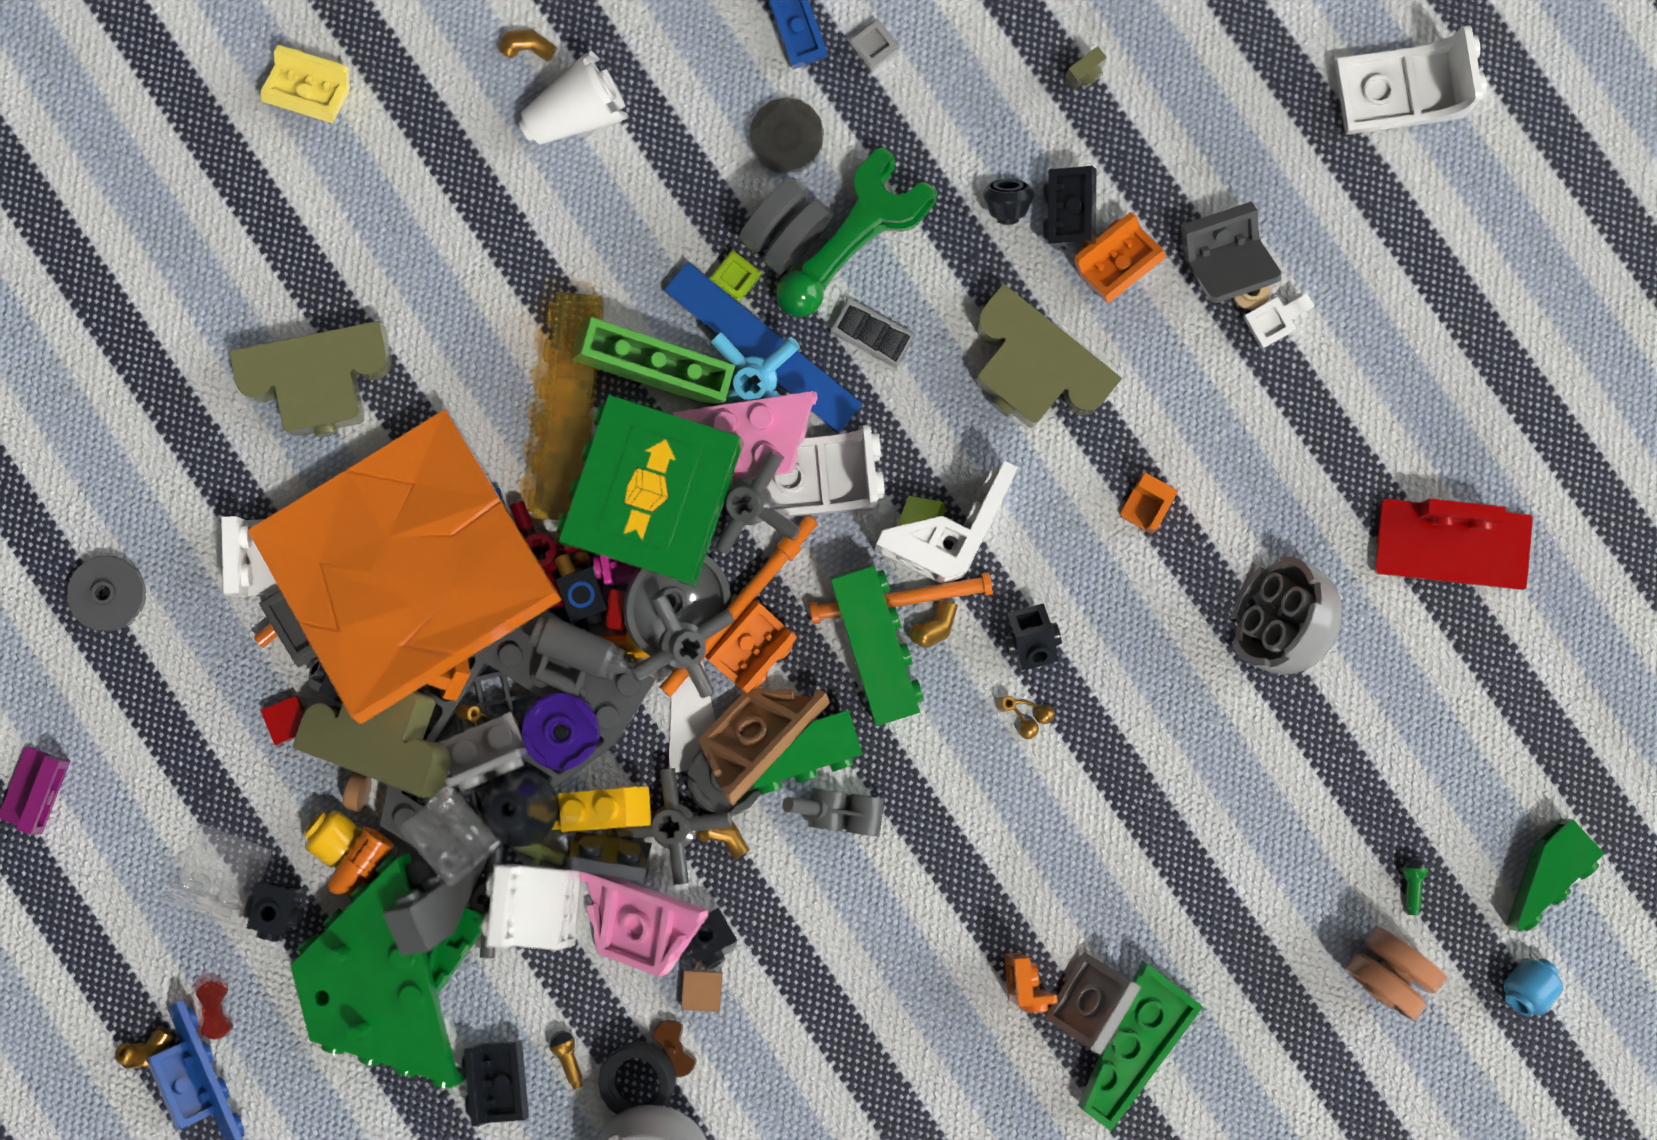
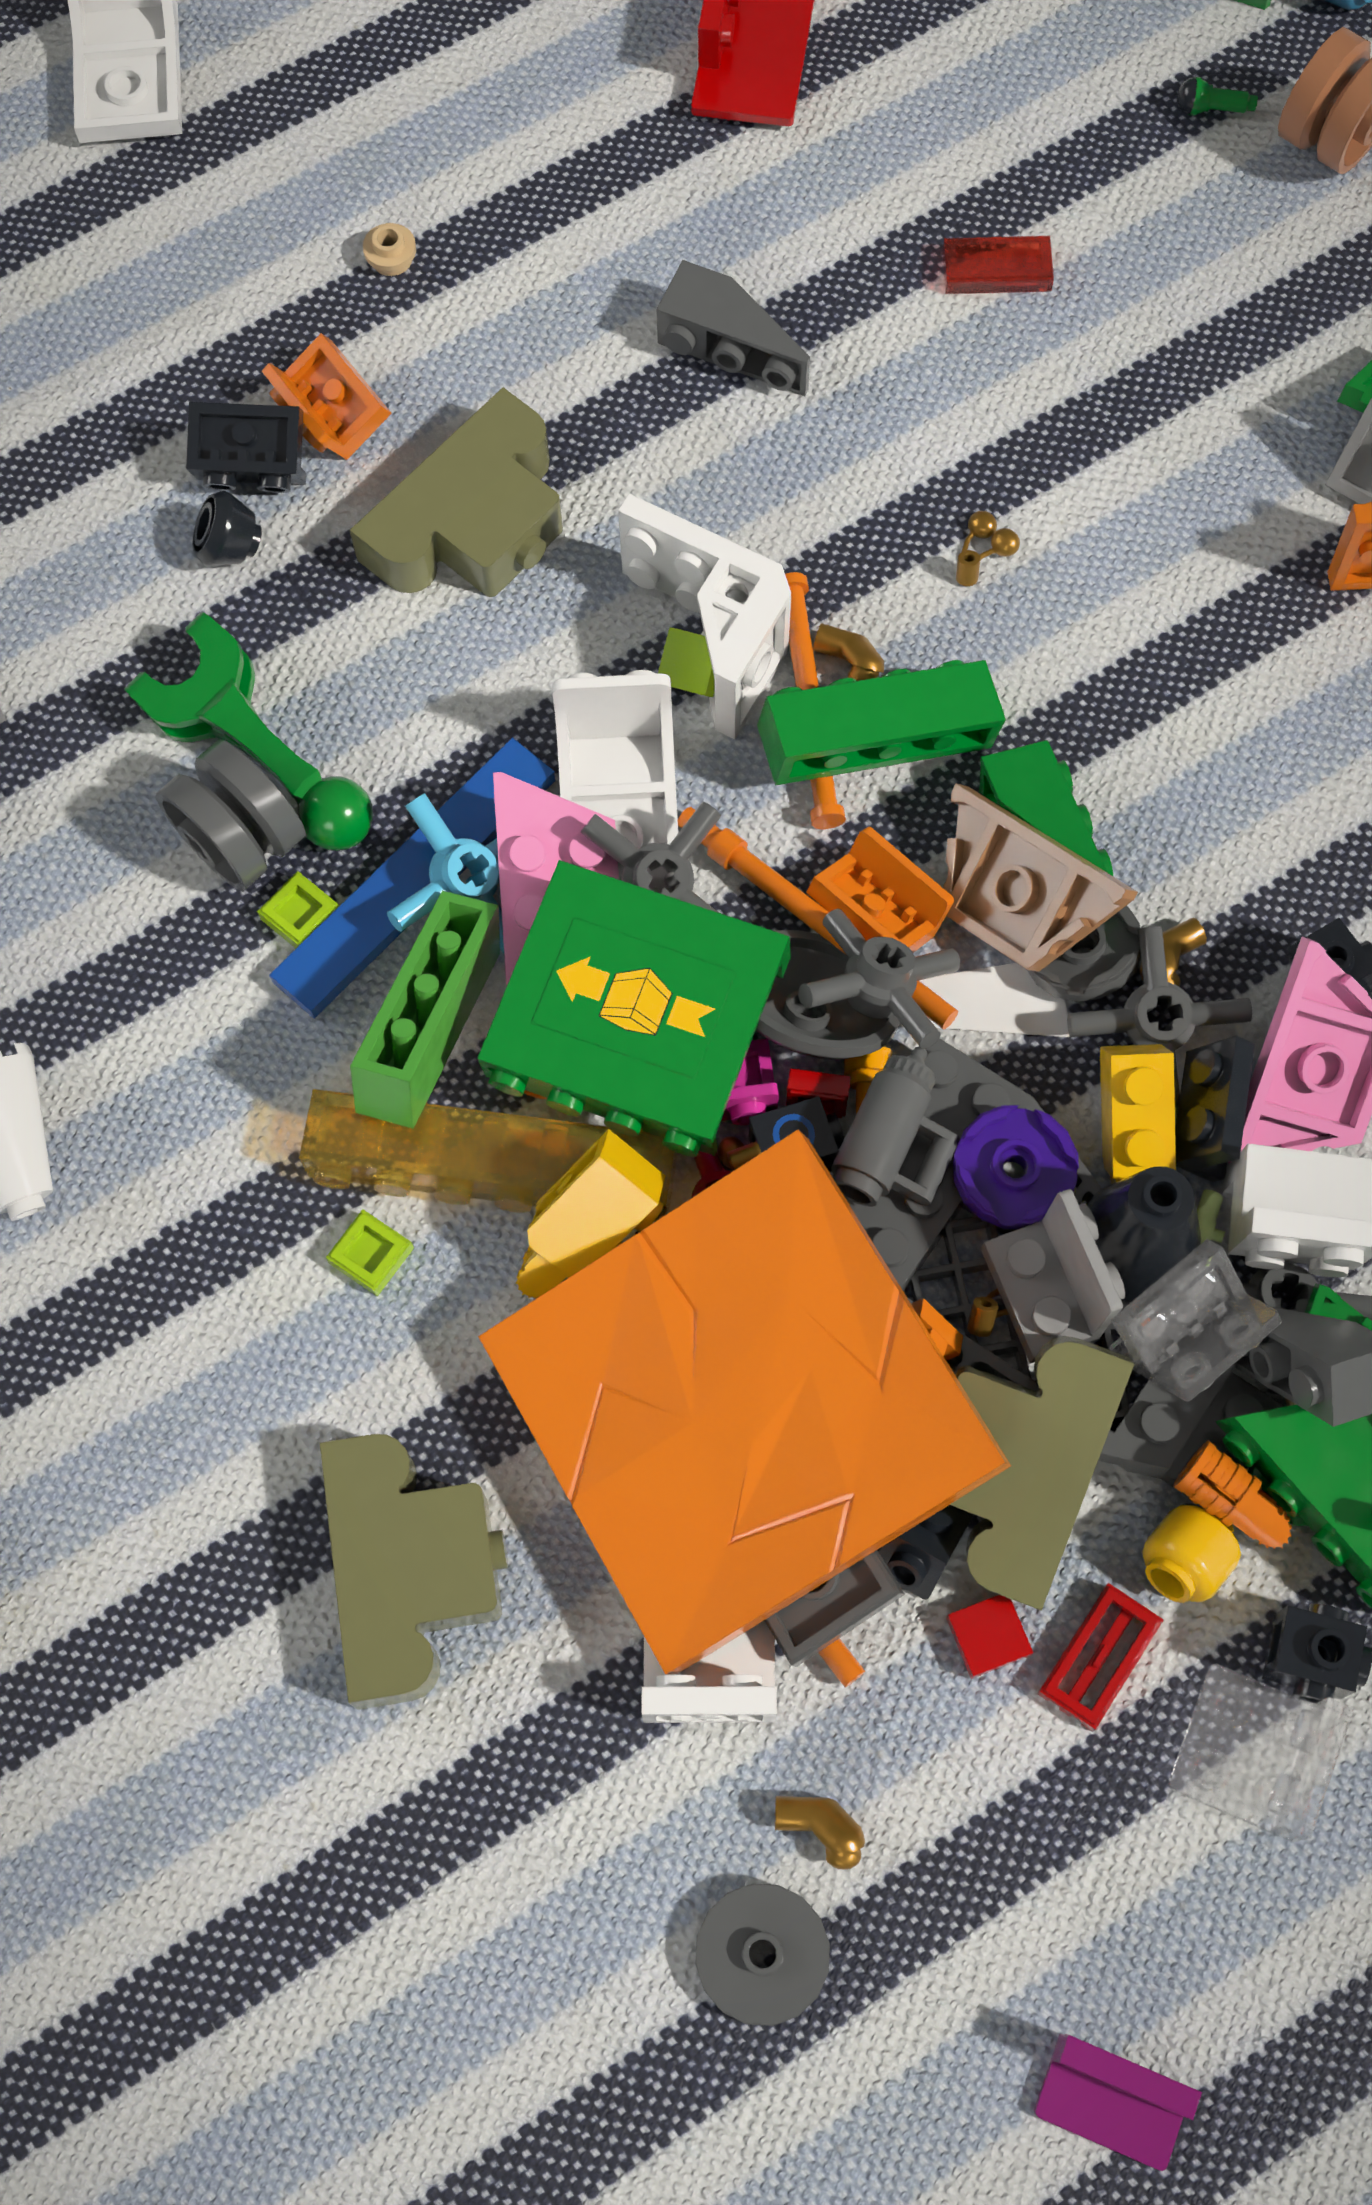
camera: 80 degrees left, 15 degrees down
medium nougat tile [343,772,372,812] -> none
clear smoke tile [749,97,824,173] -> none
dark grey beam [782,788,885,837] -> none
tile [831,298,915,369] -> none
black brick [1004,603,1062,671] -> none
olive plate [1065,46,1107,90] -> none
orange panel [1120,472,1178,534] -> none
dark grey bracket [1181,201,1281,303] -> none
light grey cylinder [1231,556,1342,675] -> none
white plate [1243,294,1314,350] -> none
none -> lime tile [325,1209,414,1297]
none -> yellow hinge [516,1129,666,1299]
none -> dark grey slope [656,260,810,396]
none -> pearl gold arm [775,1796,865,1870]
none -> clear red tile [943,236,1054,294]
none -> red tile [1037,1583,1164,1732]

